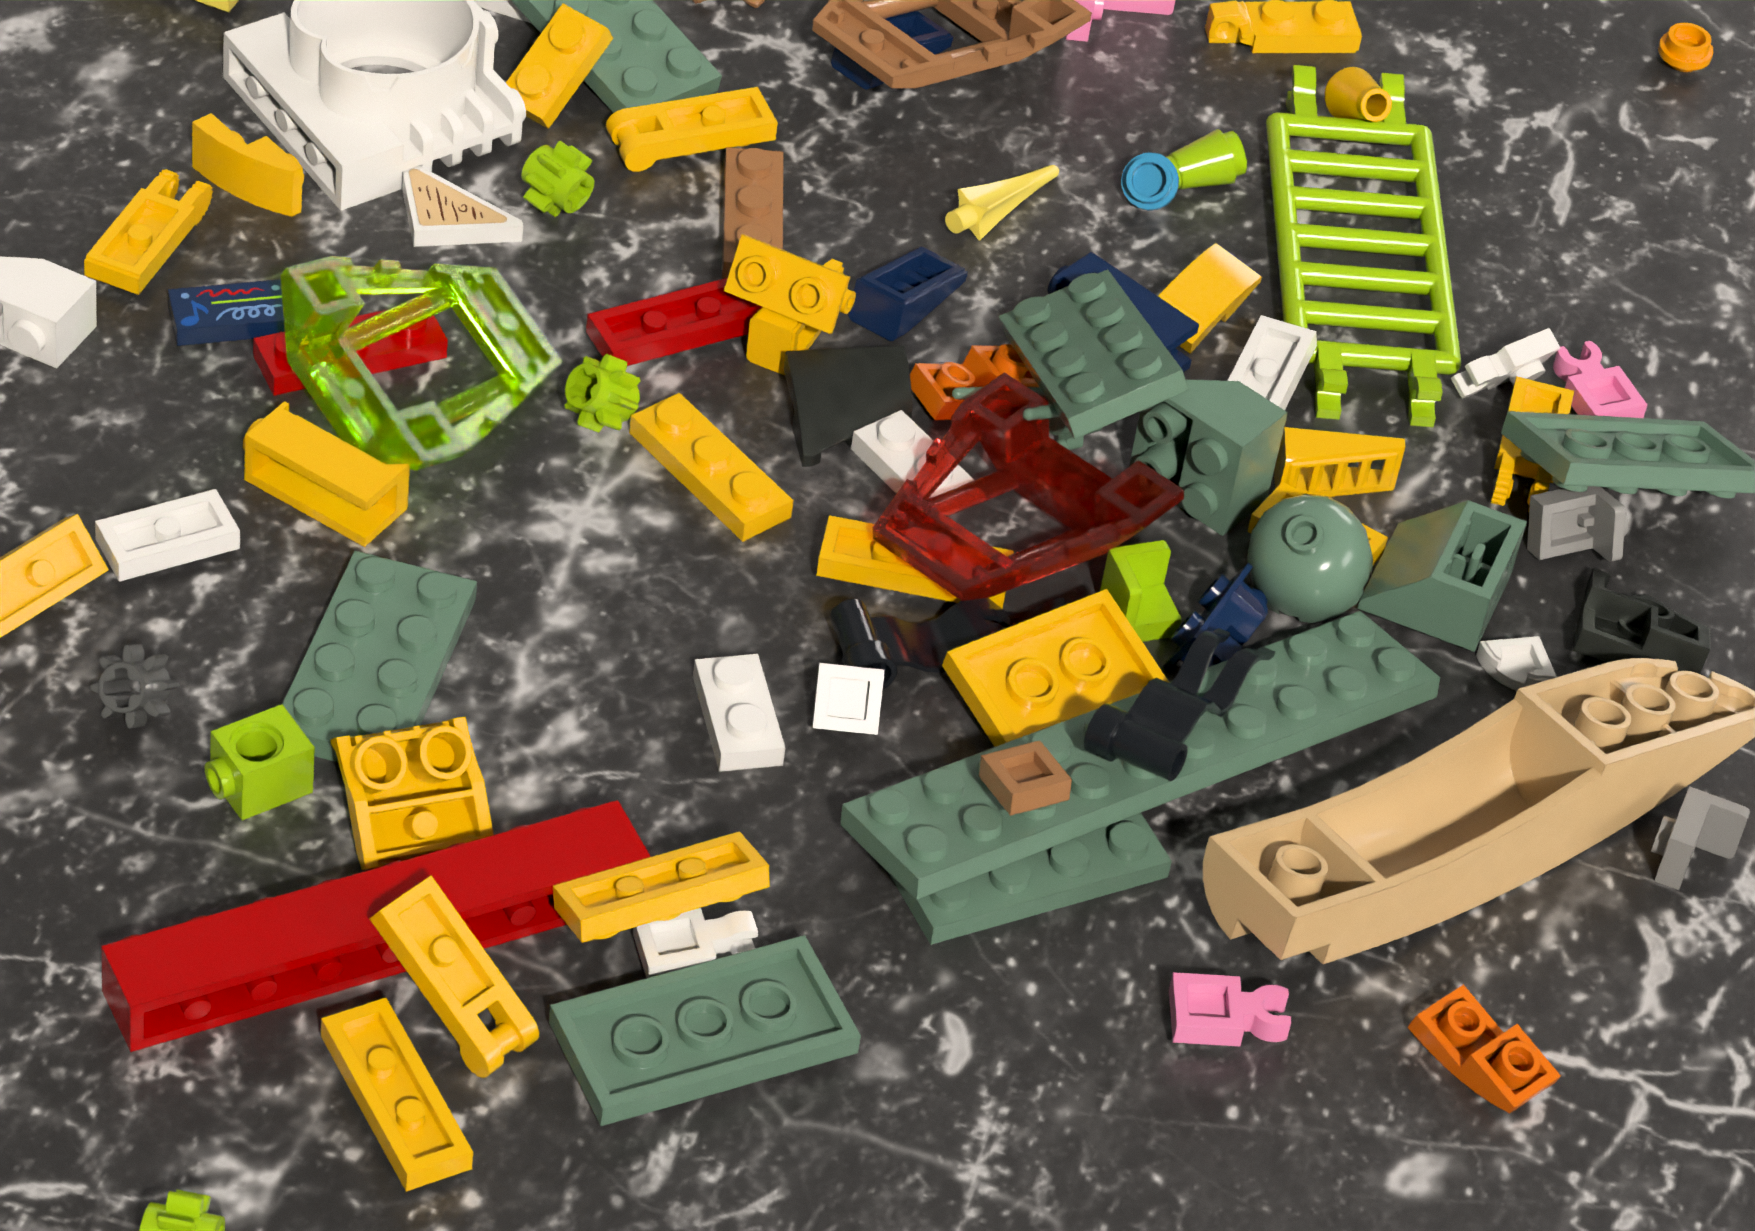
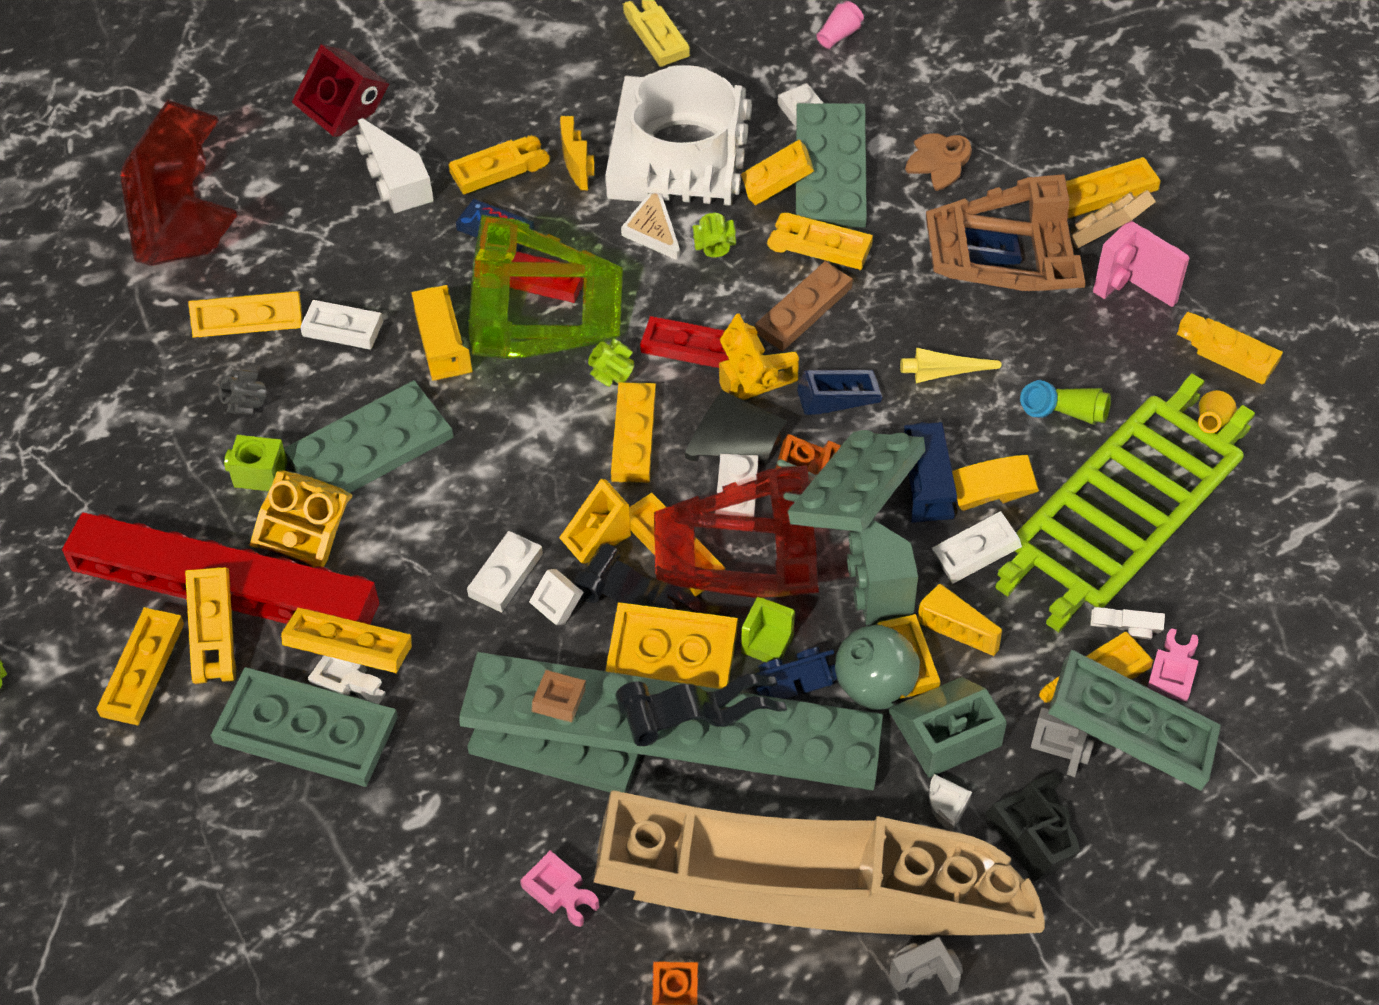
camera: 50 degrees right, 10 degrees up
none -> yellow slope [559,479,631,564]

